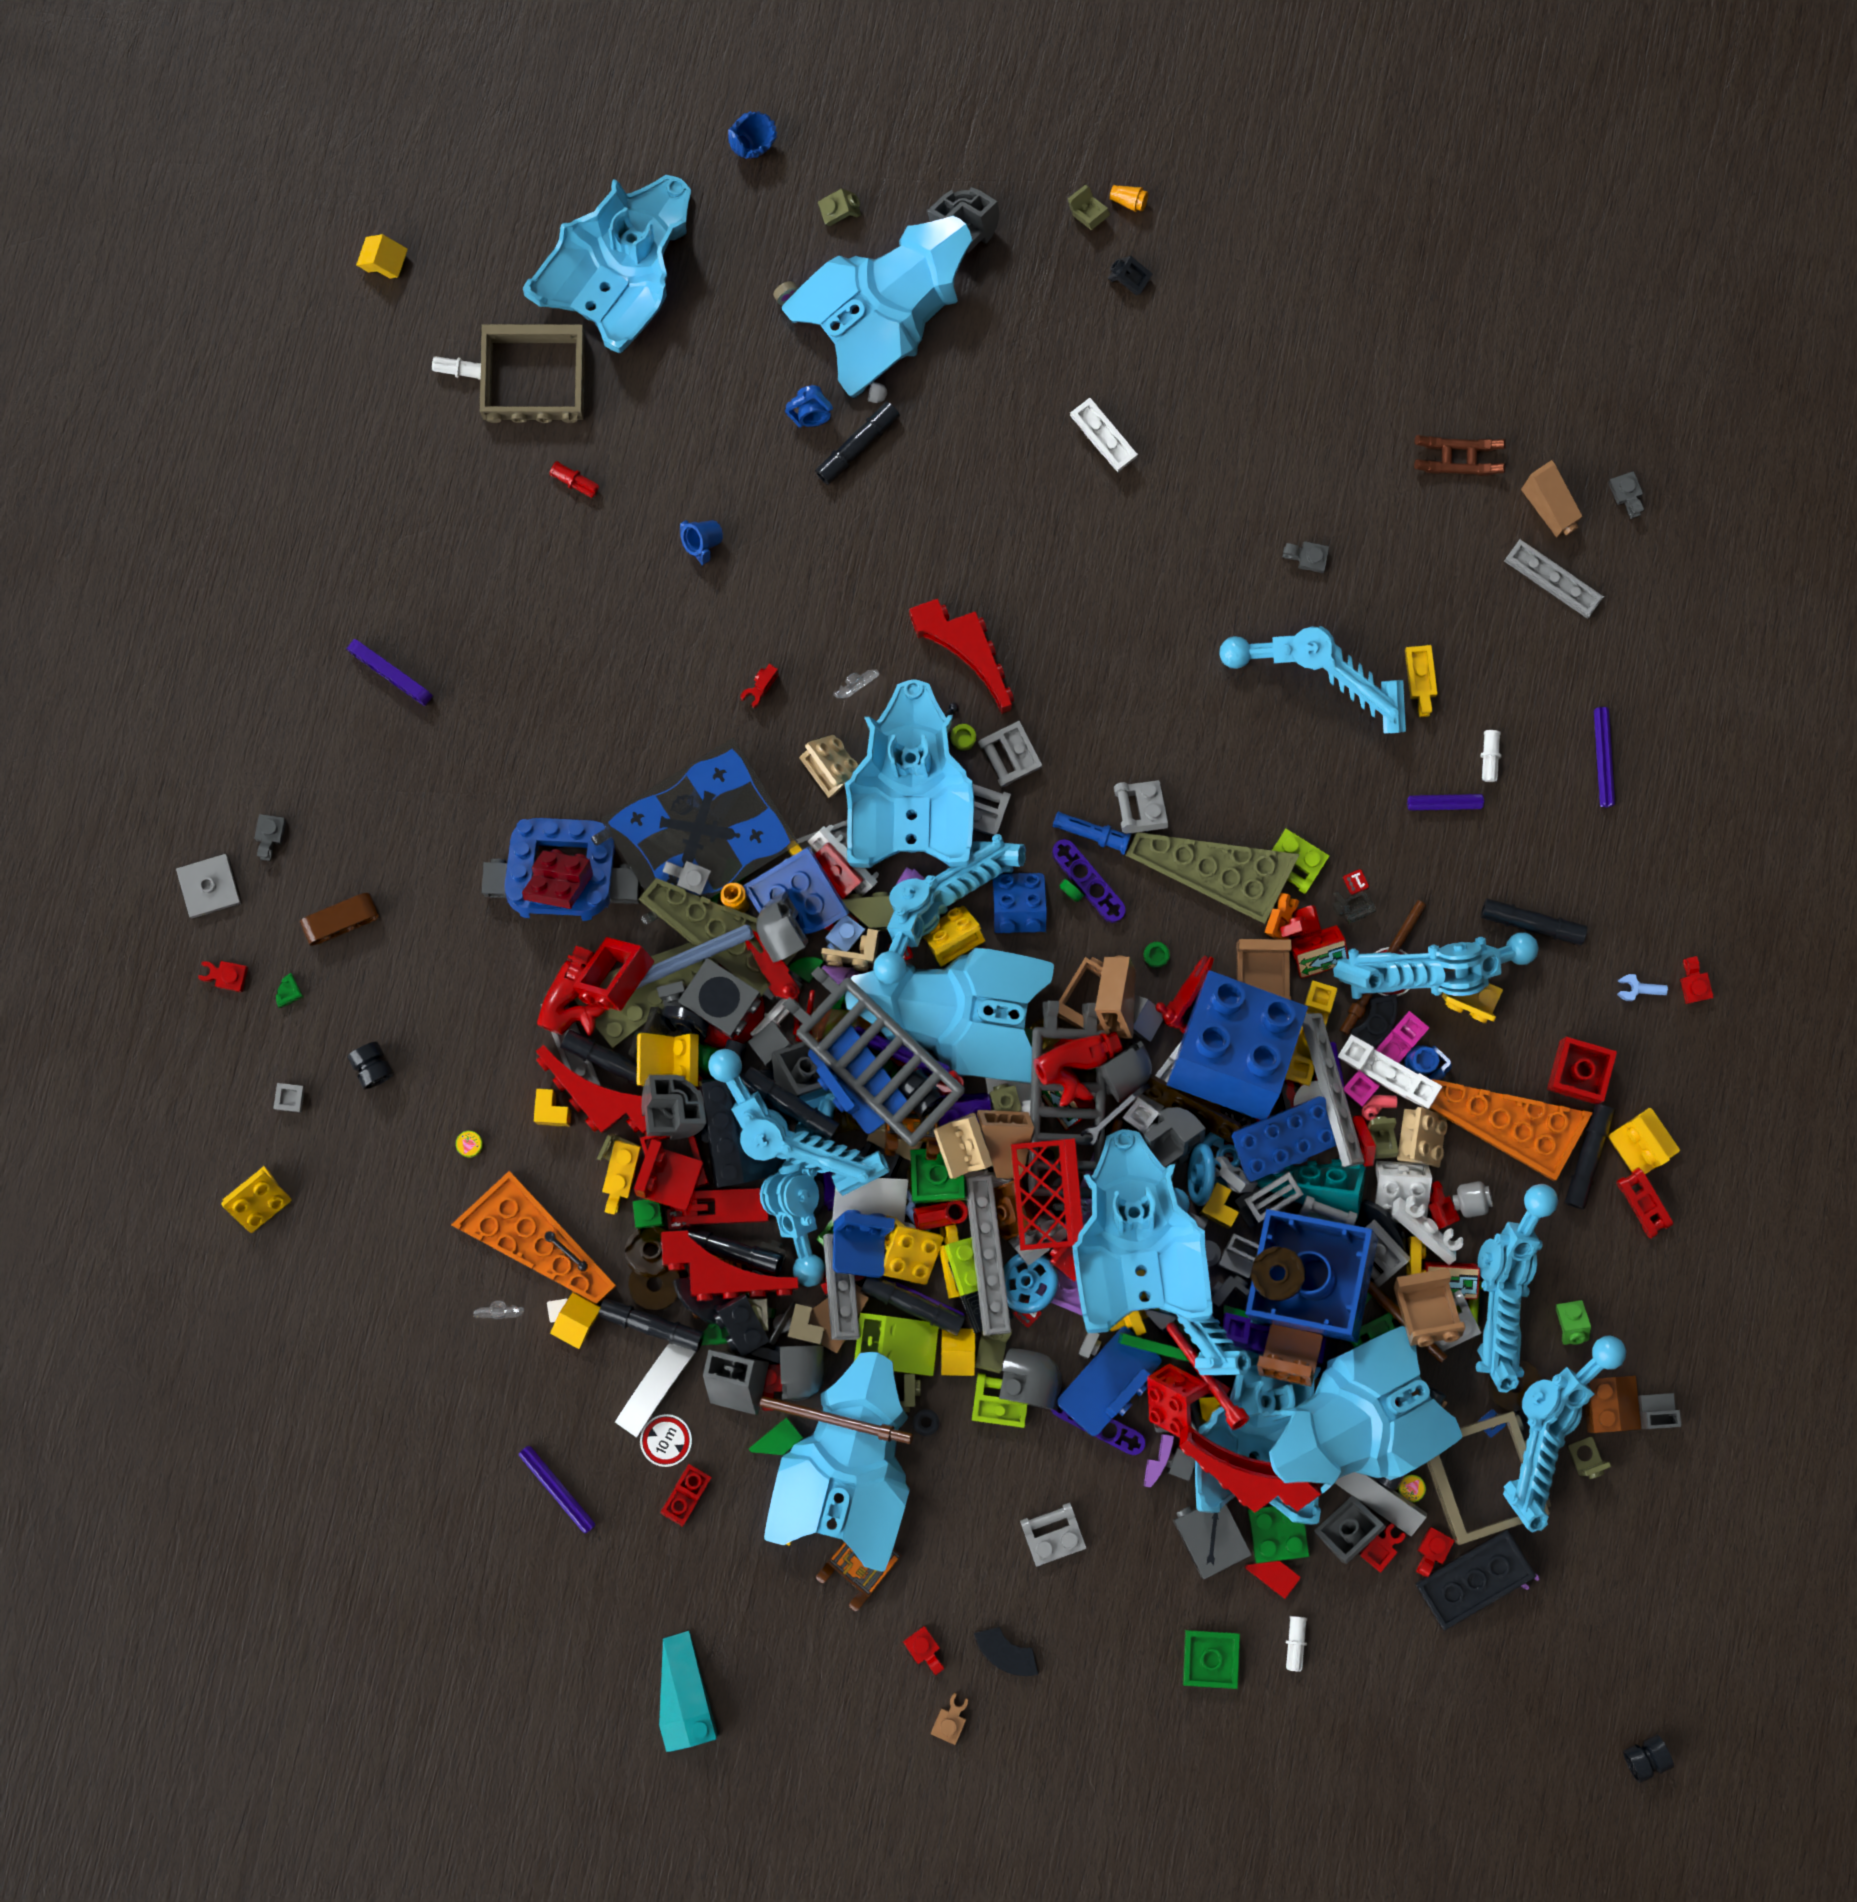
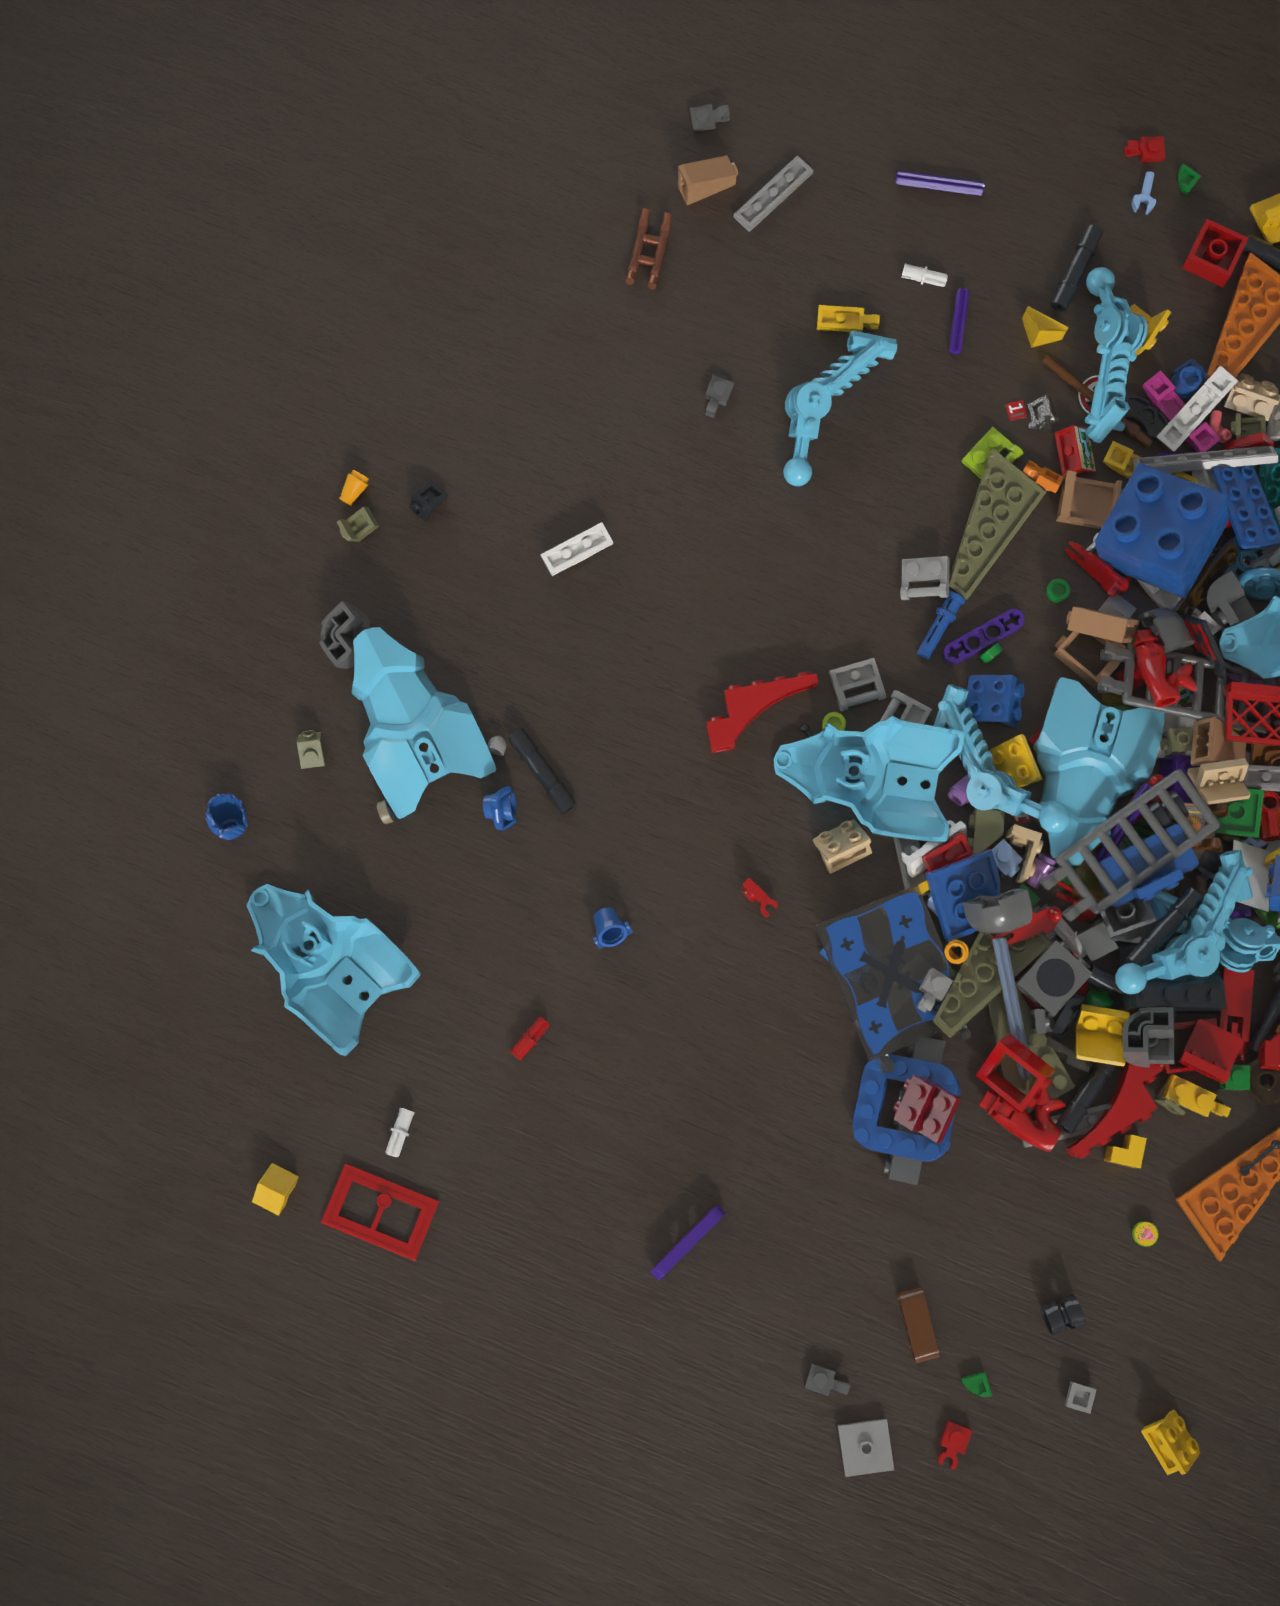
camera: 80 degrees left, 0 degrees up
dark tan window [480,324,585,423] -> none
clear piece [833,670,880,699] -> none
red bracket [1280,905,1321,938] -> none
none -> red door [321,1164,439,1261]
none -> yellow slope [1022,306,1068,348]
none -> green tile [1177,163,1201,196]

